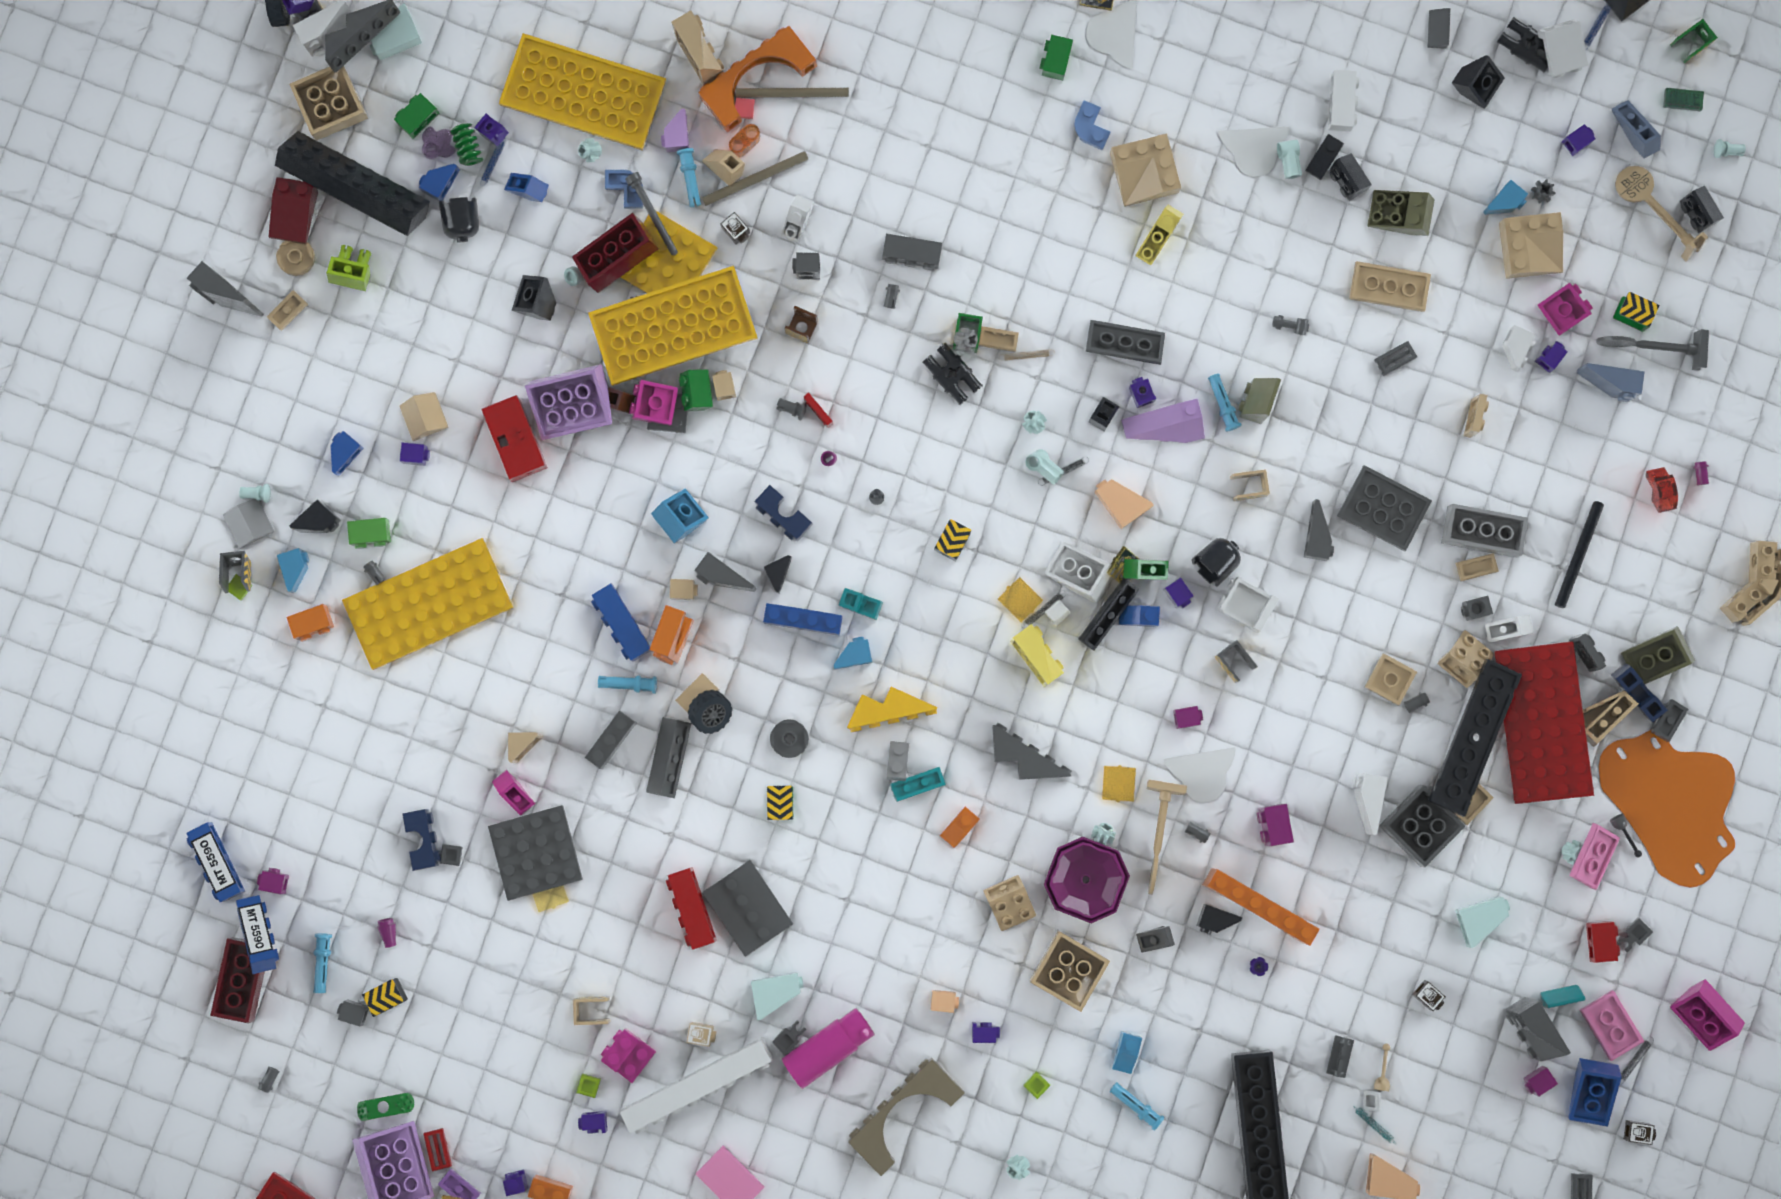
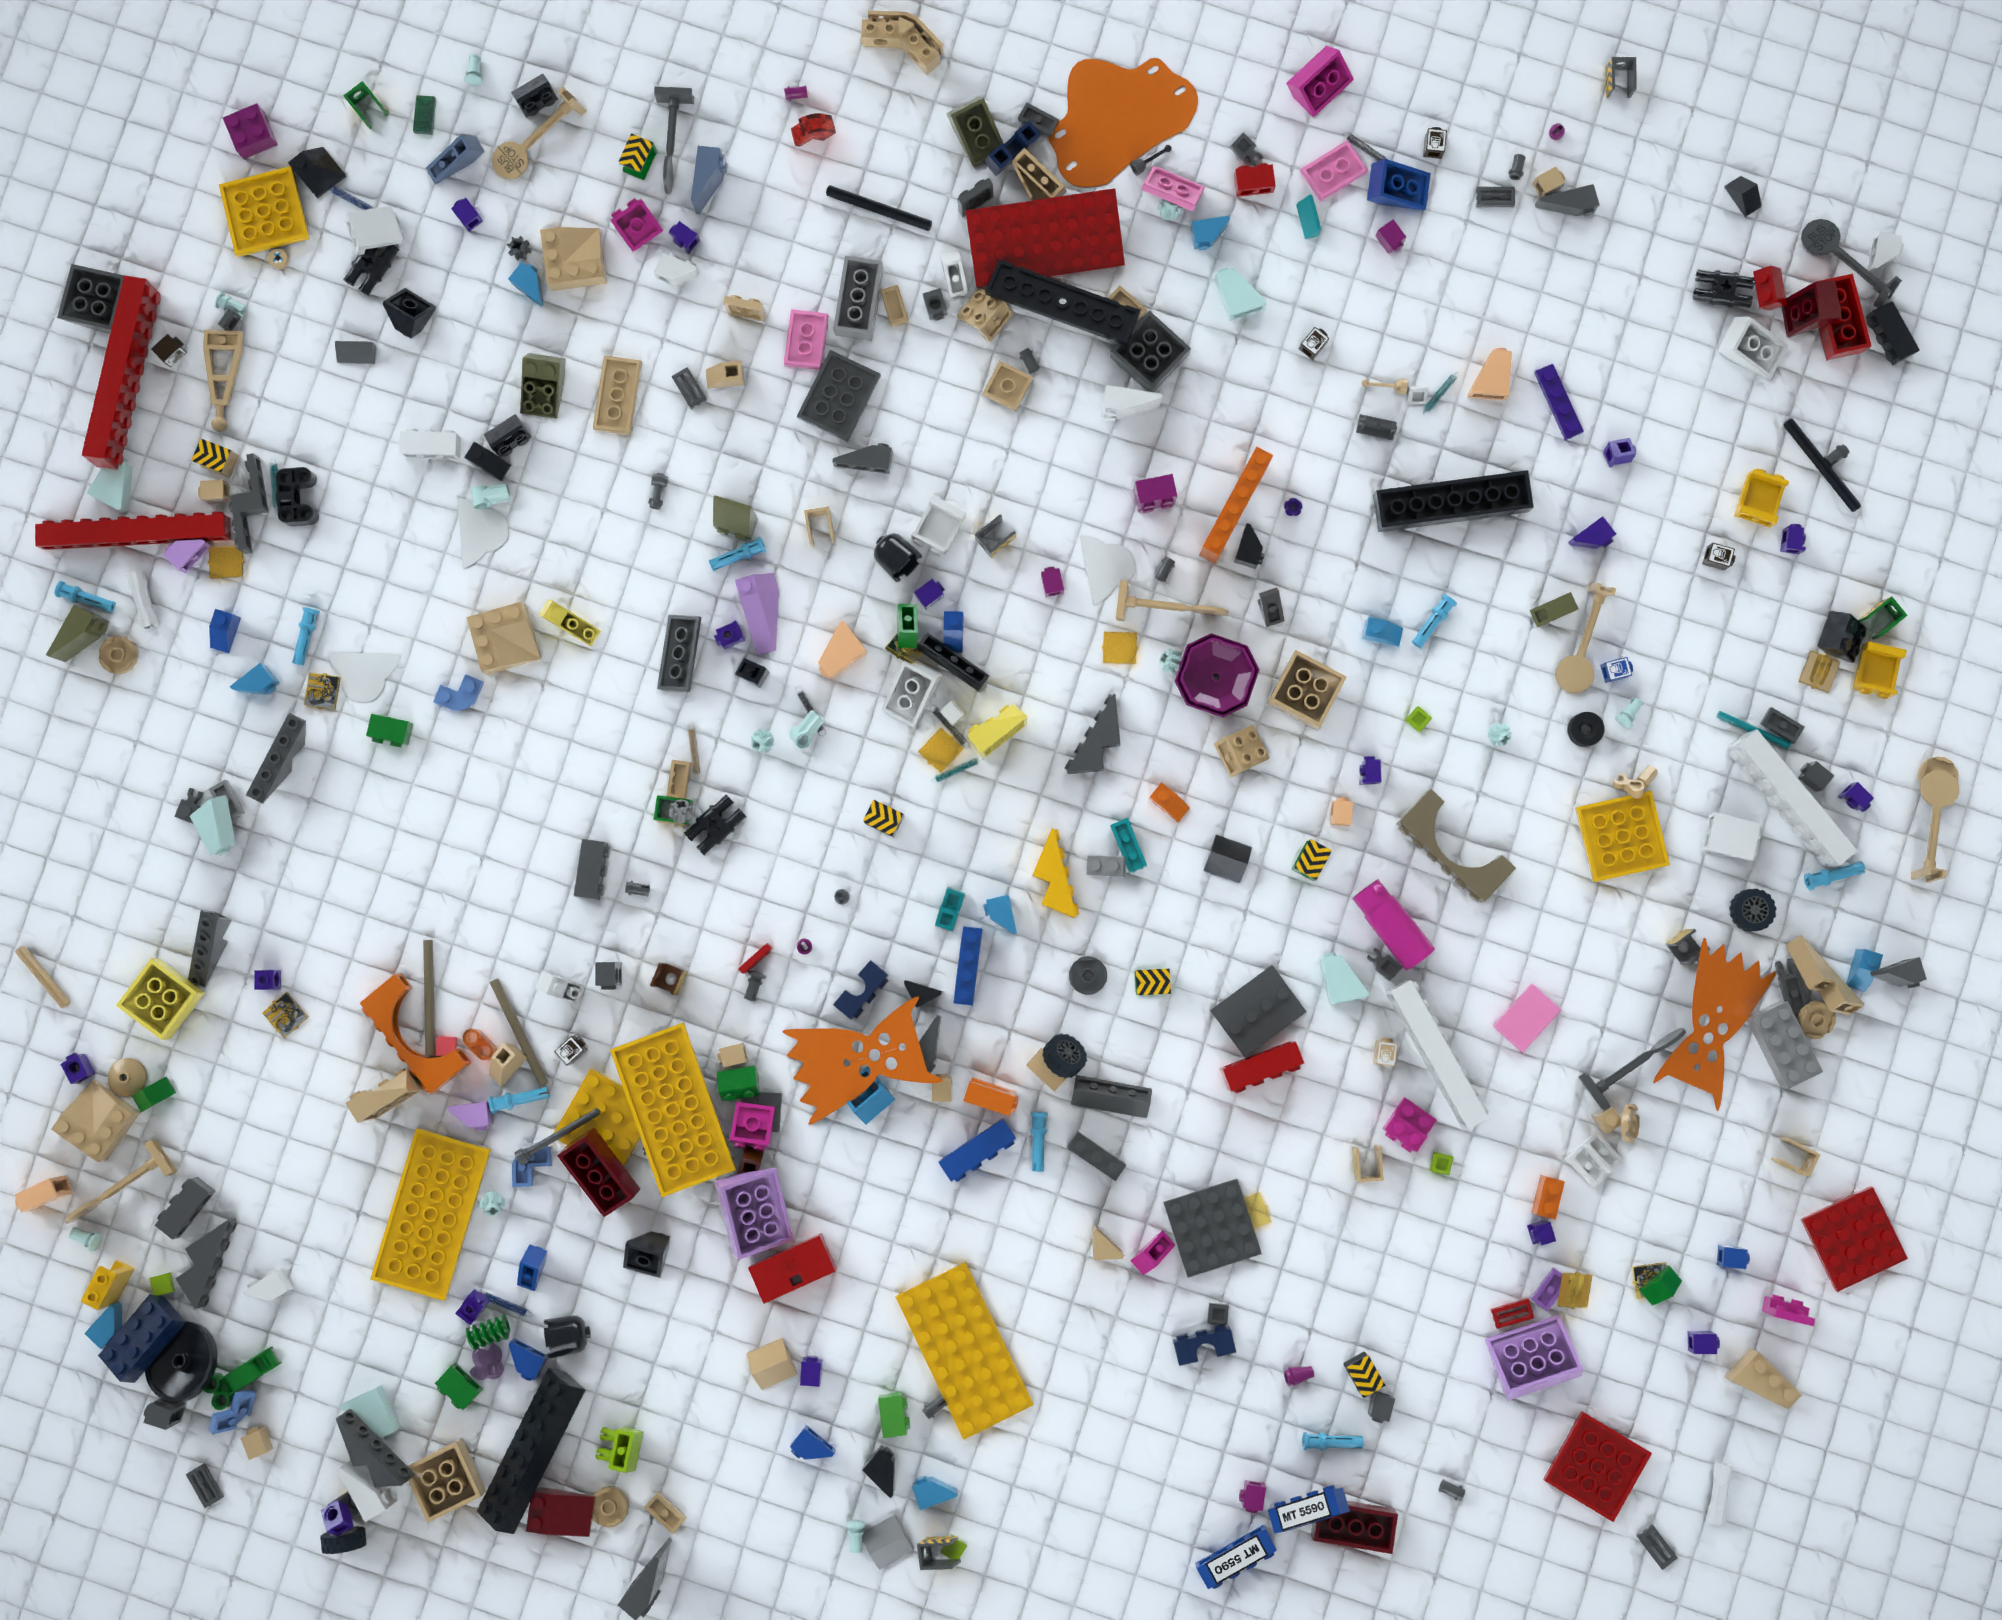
camera: 85 degrees left, 0 degrees up
orange brick [286,604,334,642] -> none
green piece [357,1093,414,1121] -> none
light aqua tile [564,266,585,286] -> none
dark purple brick [578,1111,608,1134] -> none
dark grey slope [1505,997,1571,1061] -> none
none -> tan slope [706,361,745,389]
none -> orange piece [782,997,943,1125]
none -> bright pink tile [784,309,829,370]
none -> teal piece [931,757,981,782]
none -> dark azure slope [1191,216,1230,250]
none -> black slope [1203,835,1252,883]
none -> piece [1291,839,1332,881]

